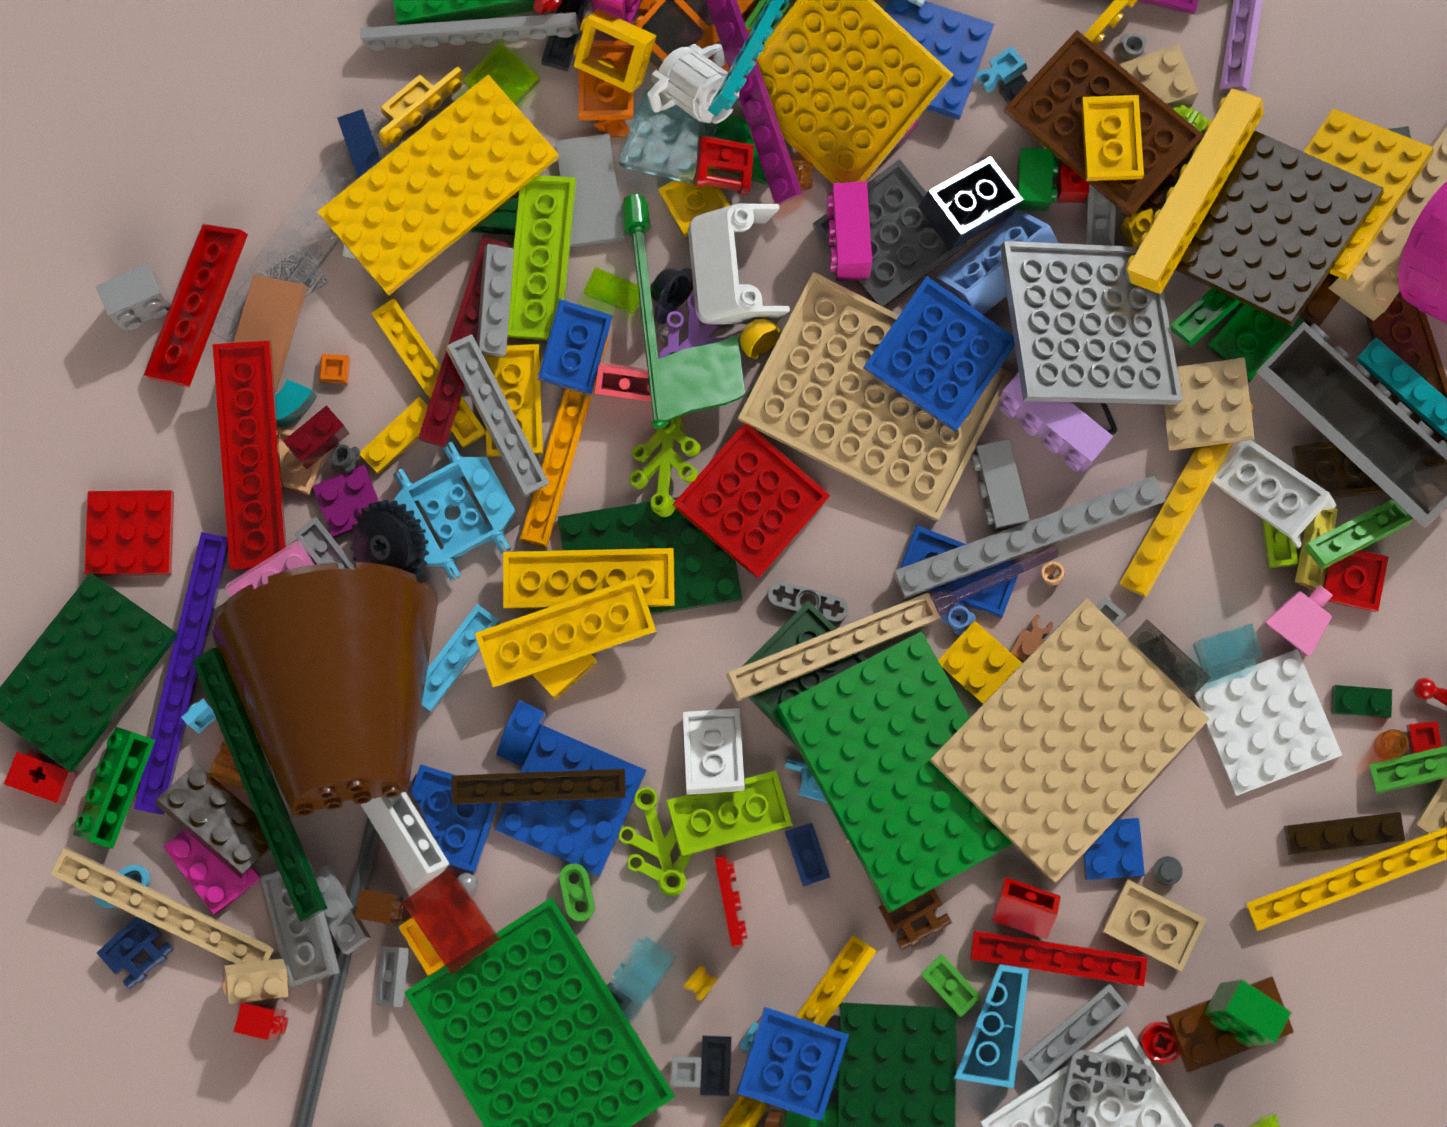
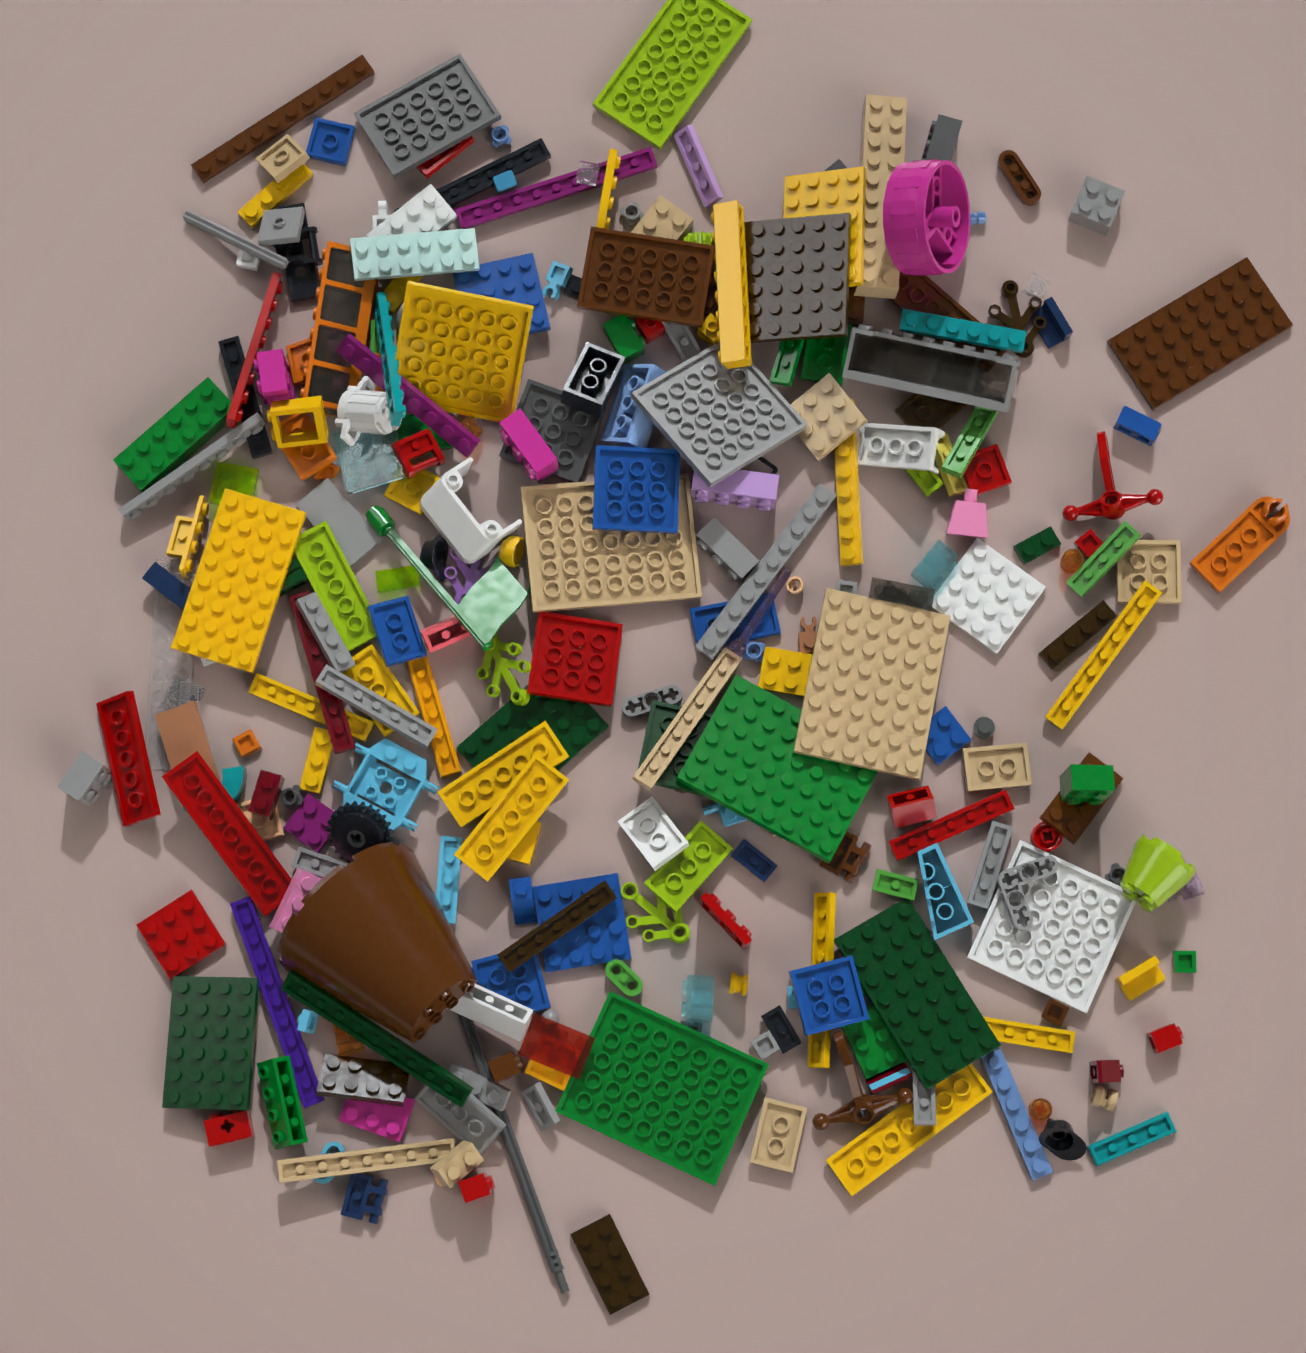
camera: 35 degrees left, 0 degrees up
yellow plate [1081,95,1144,181] -> none

